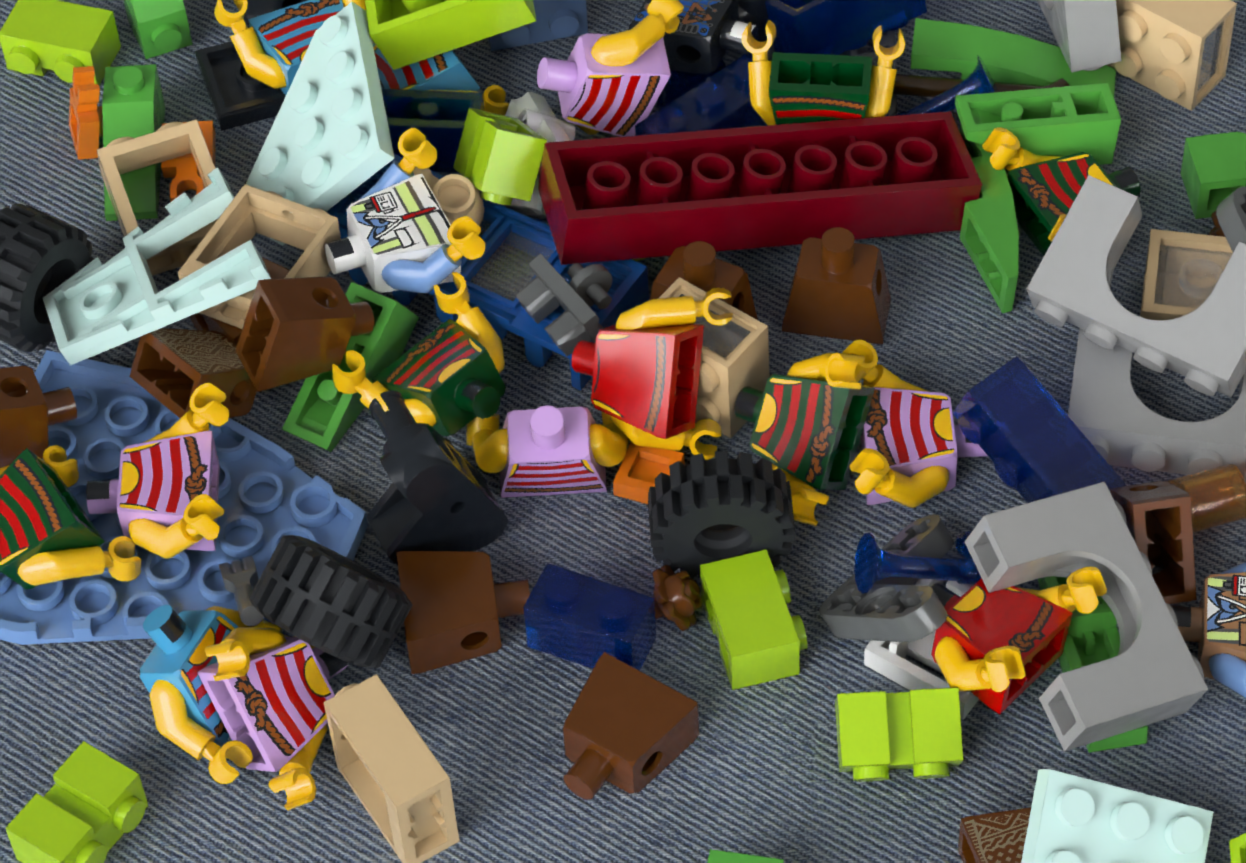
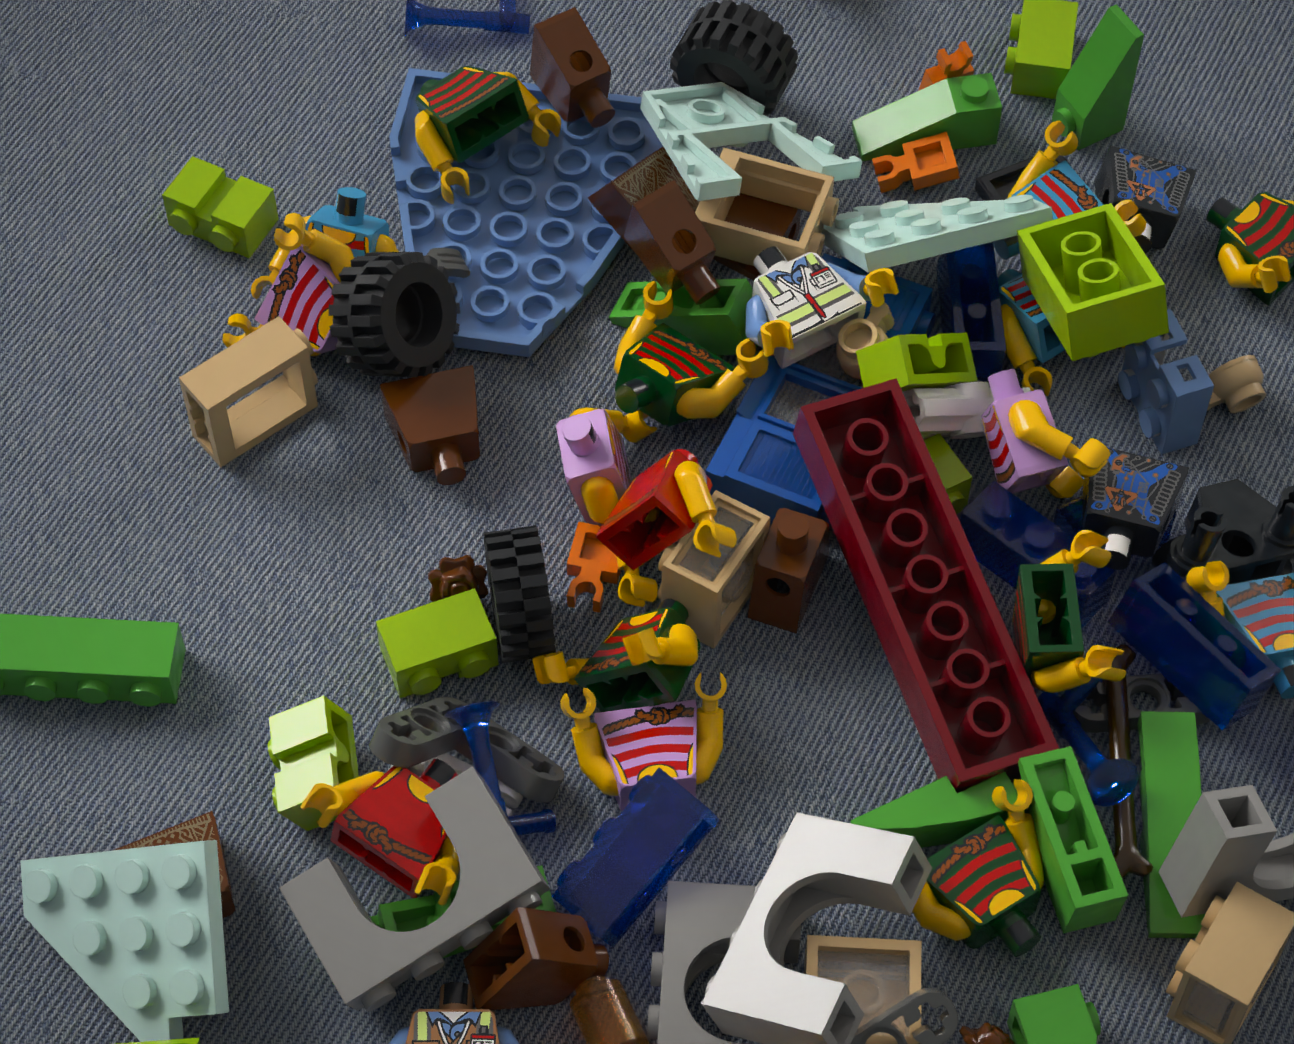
camera: 80 degrees right, 5 degrees up
torso [86,383,229,559] -> none
tan window [97,119,219,275] -> none
black piece [366,390,508,565] -> none
dark grey hips [515,254,612,357] -> none
clear blue brick [523,563,656,671] -> none
reddish brown torso [563,652,699,800] -> none
reddish brown torso [782,227,891,344] -> none

